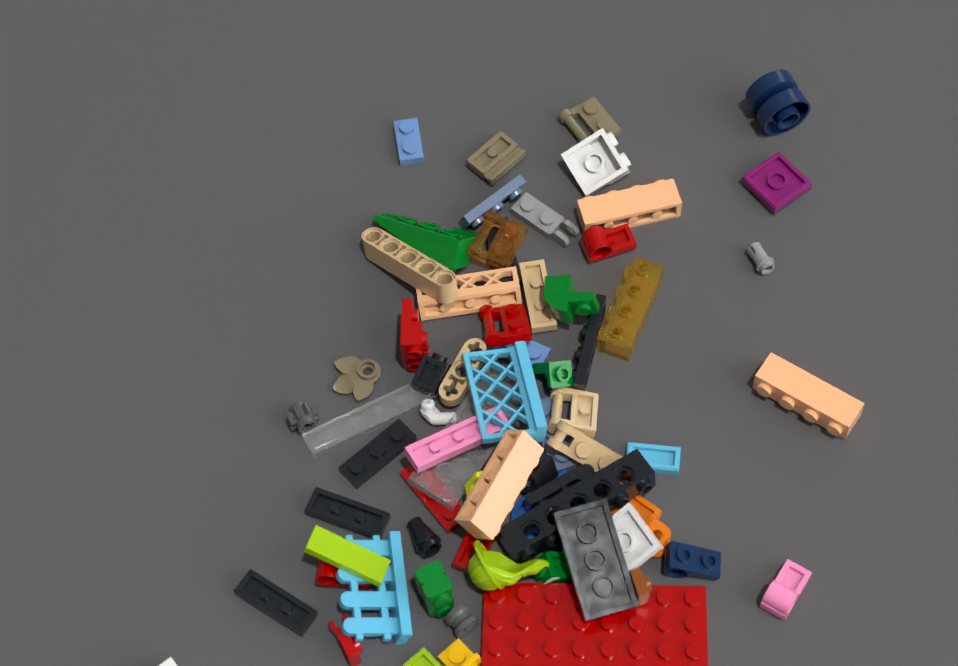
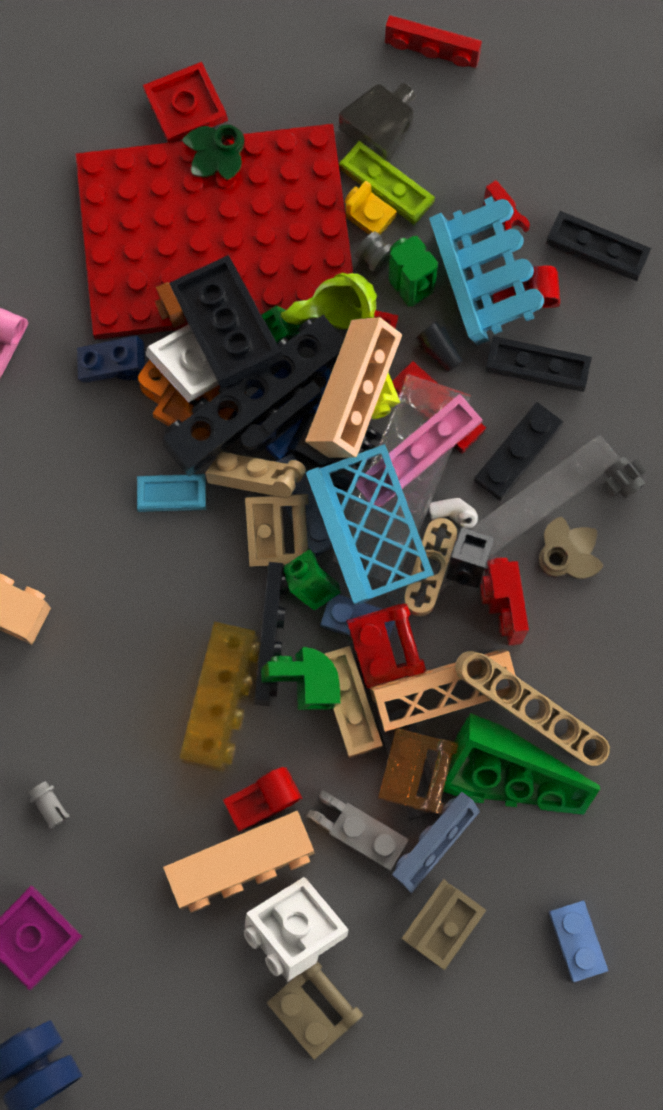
camera: 170 degrees right, 15 degrees up
lime tile [303,525,391,587] -> none

